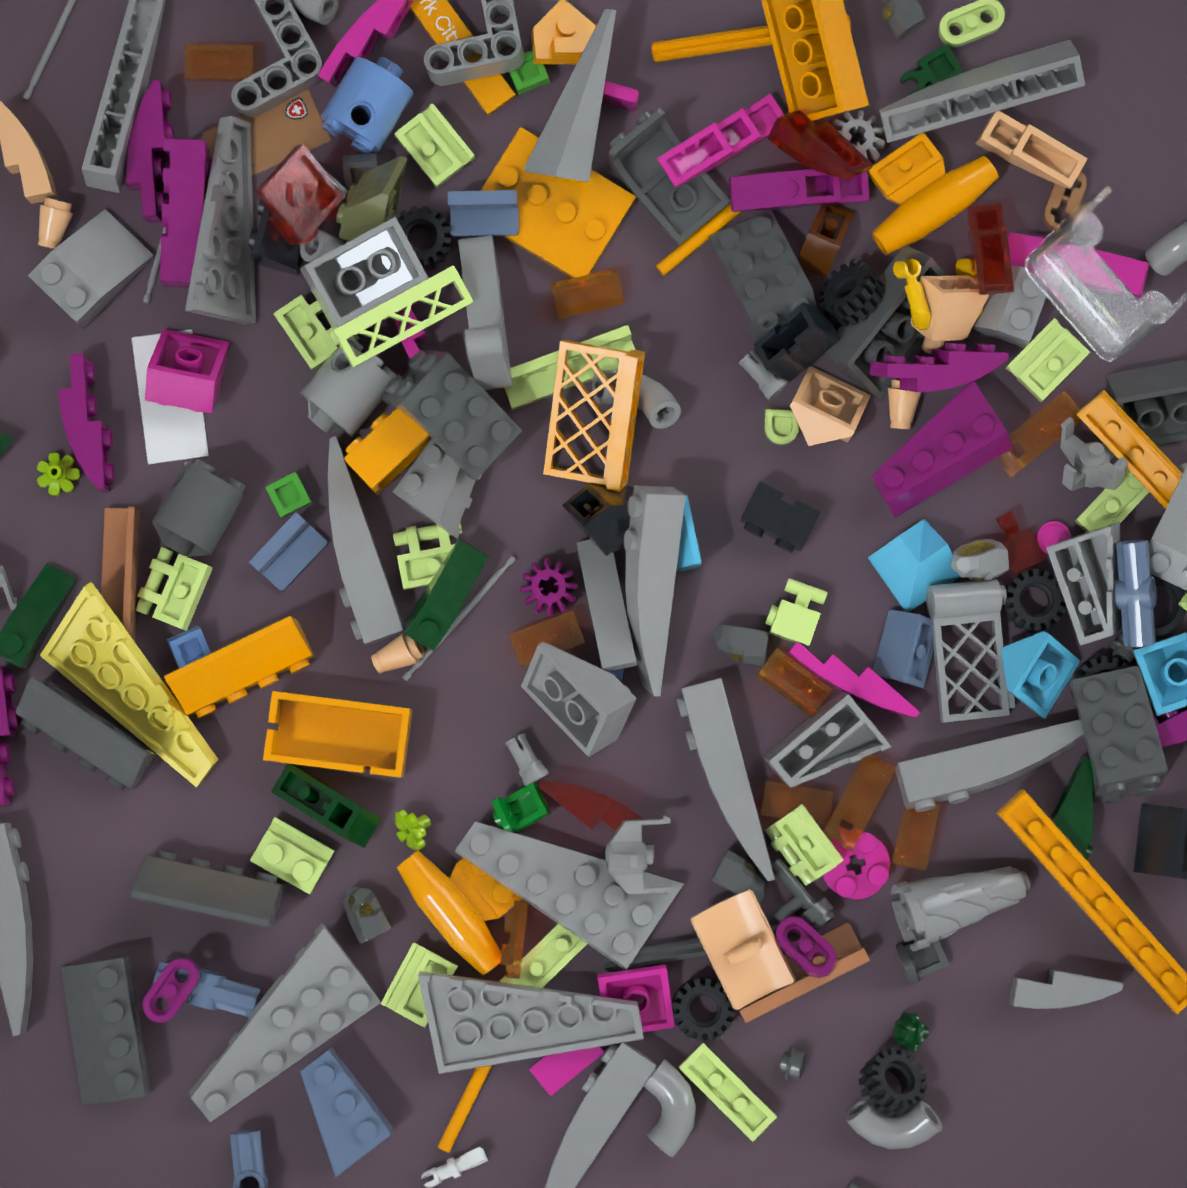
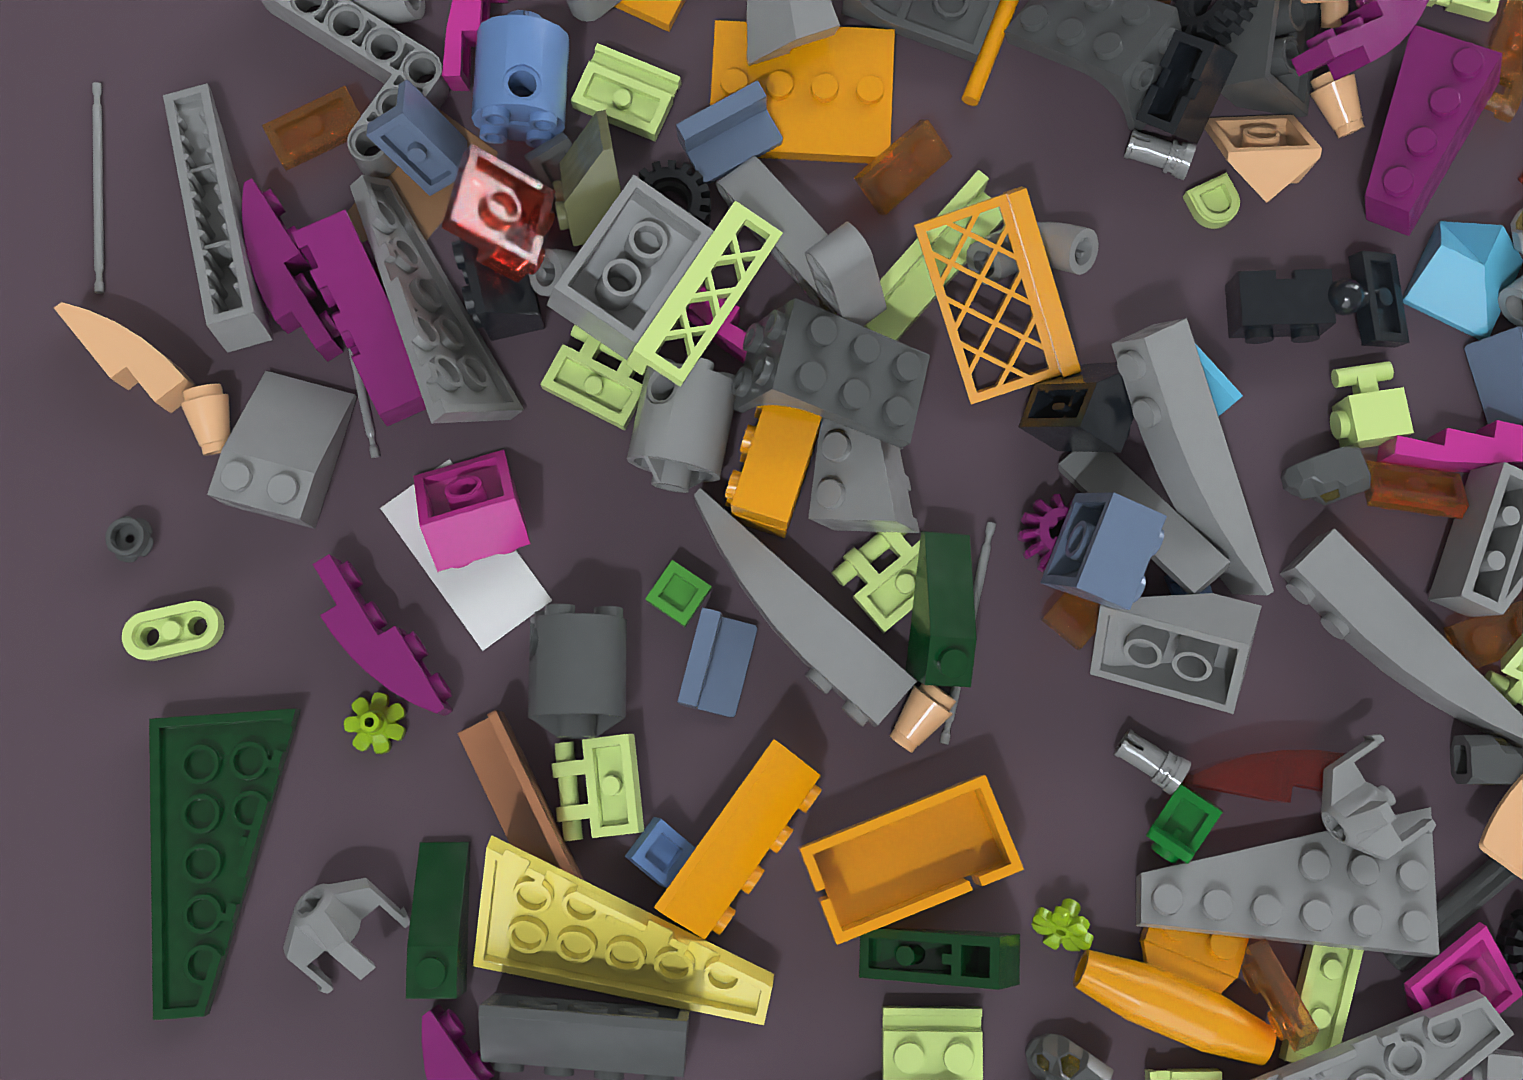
camera: 35 degrees left, 5 degrees down
none -> sand blue panel [366,80,467,196]
none -> sand blue slope [1040,492,1167,610]
none -> black plate [1328,251,1410,348]

